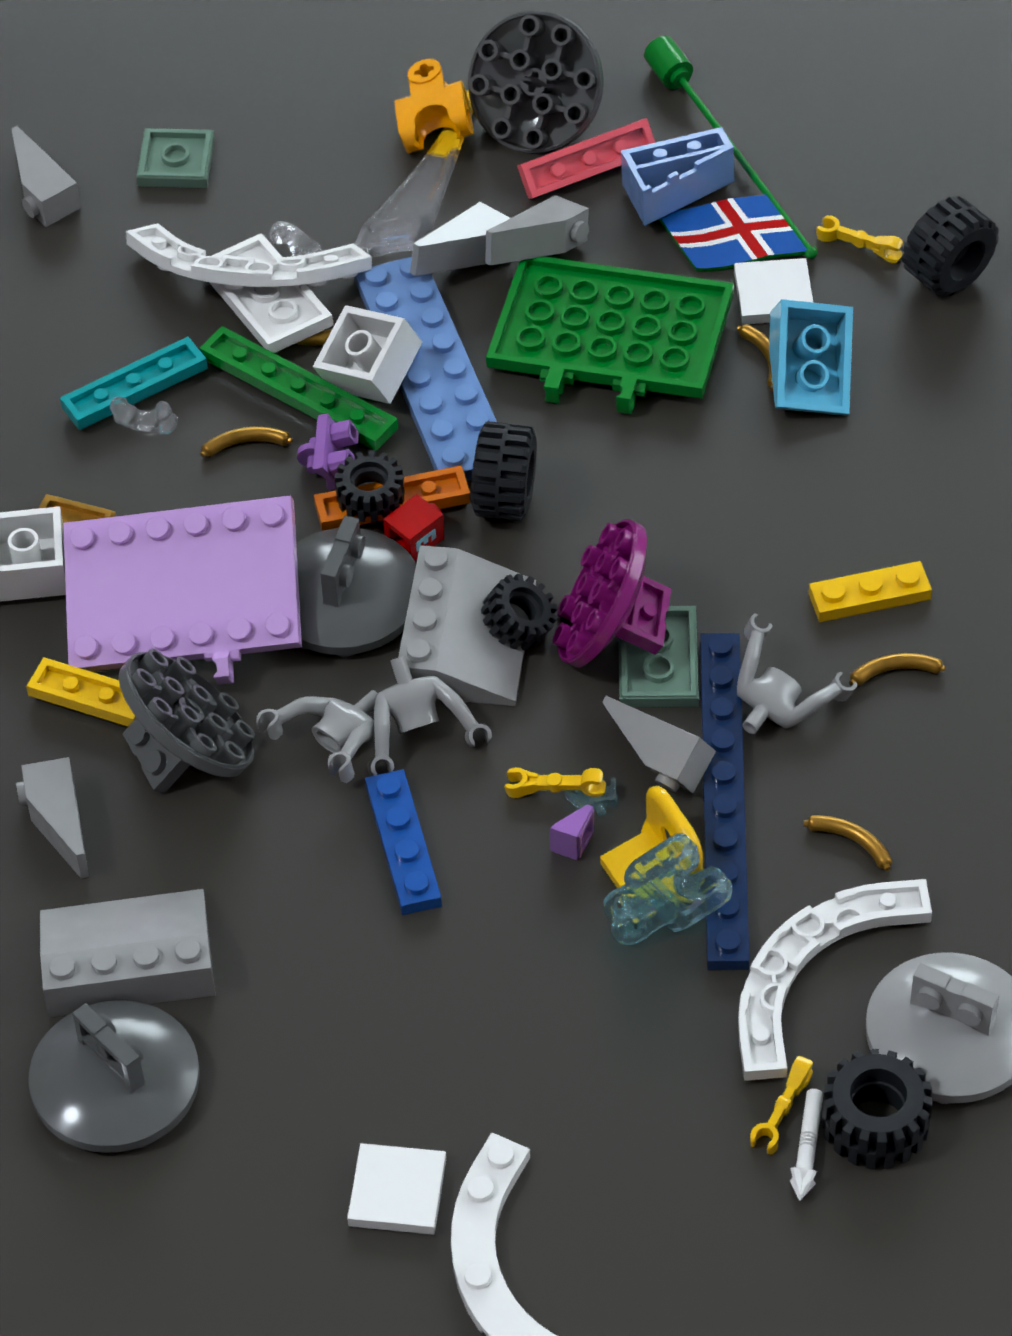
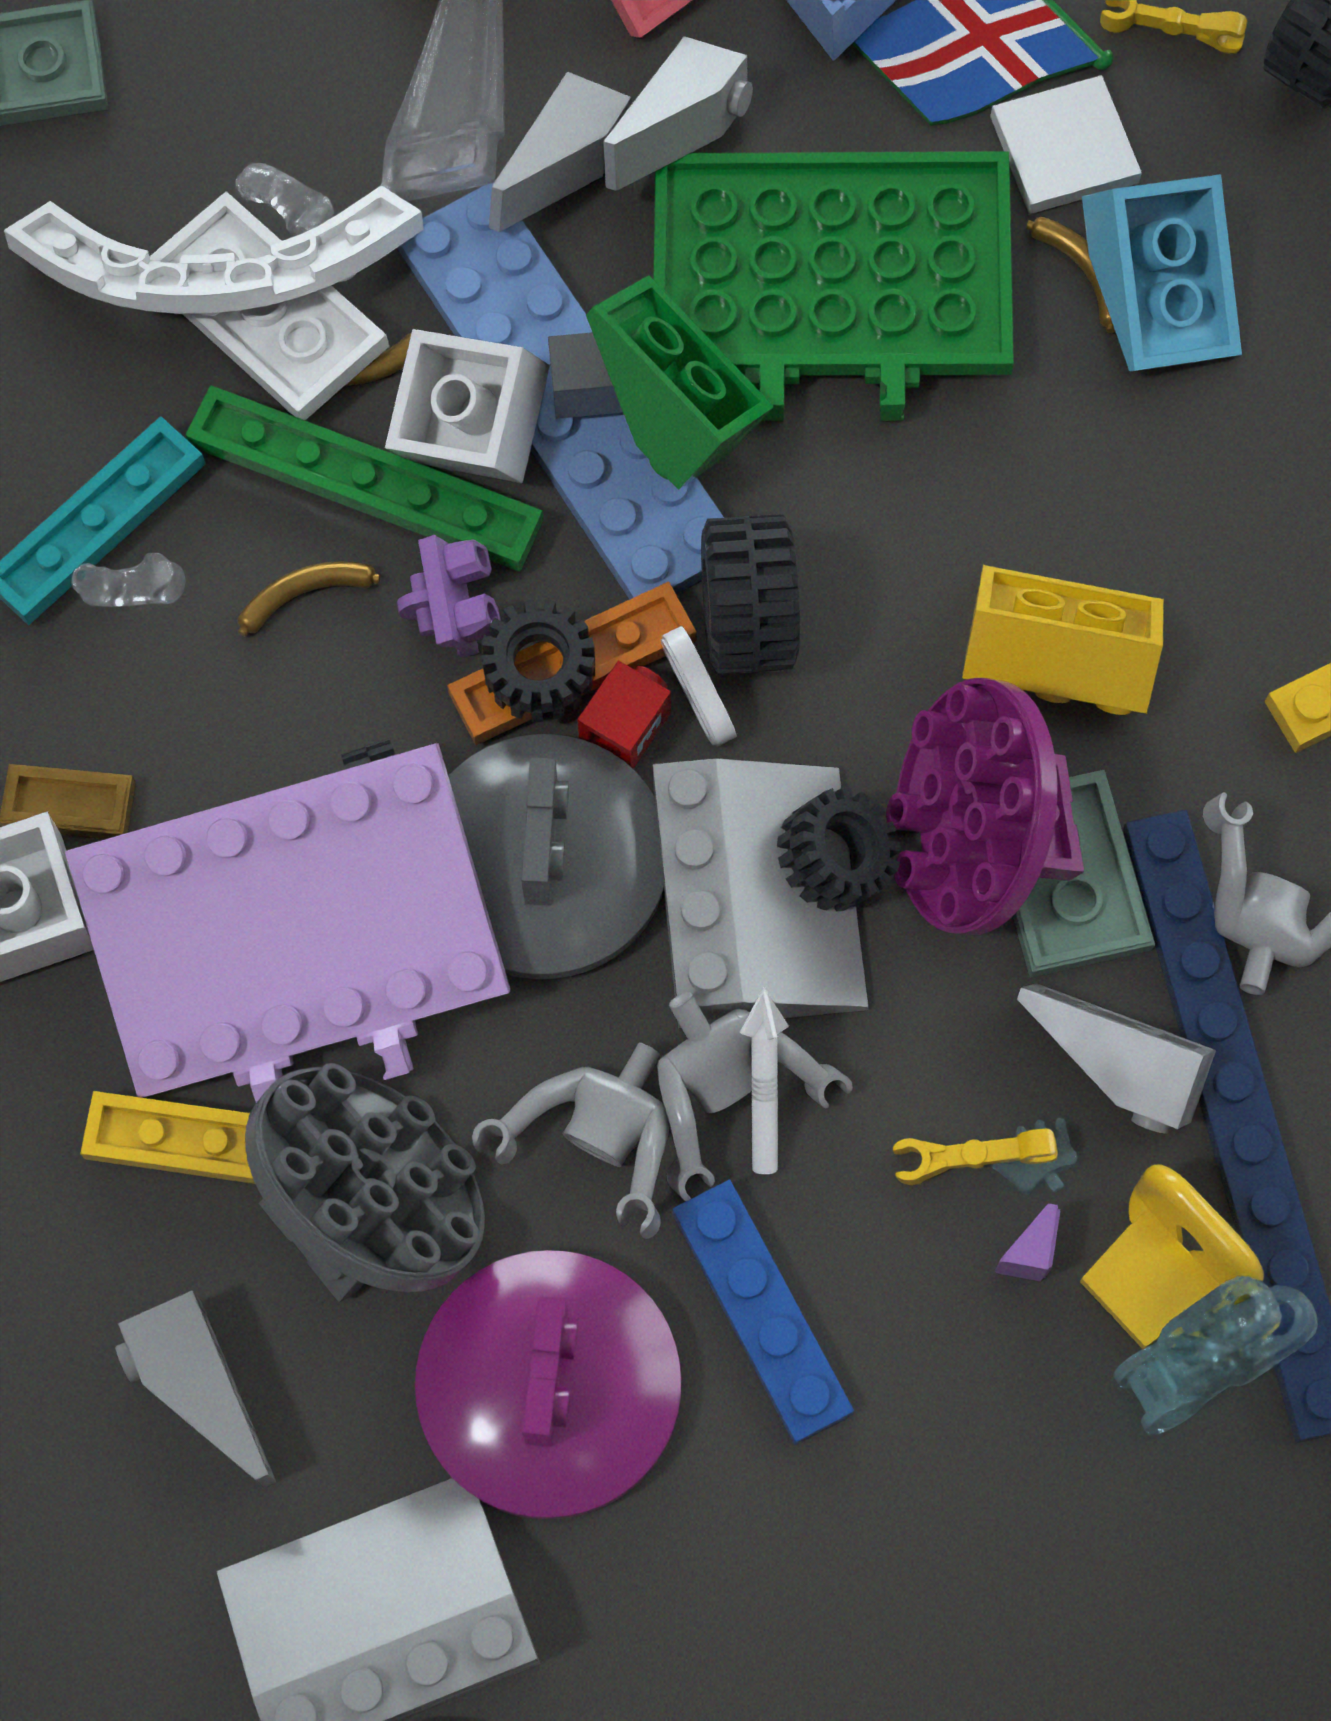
camera: 15 degrees left, 20 degrees up
none -> magenta bracket [415,1250,681,1520]
none -> dark grey brick [548,332,623,419]
none -> green slope [586,275,774,490]
none -> white tile [660,626,737,747]
none -> white piece [740,988,789,1174]
none -> yellow slope [962,565,1164,715]

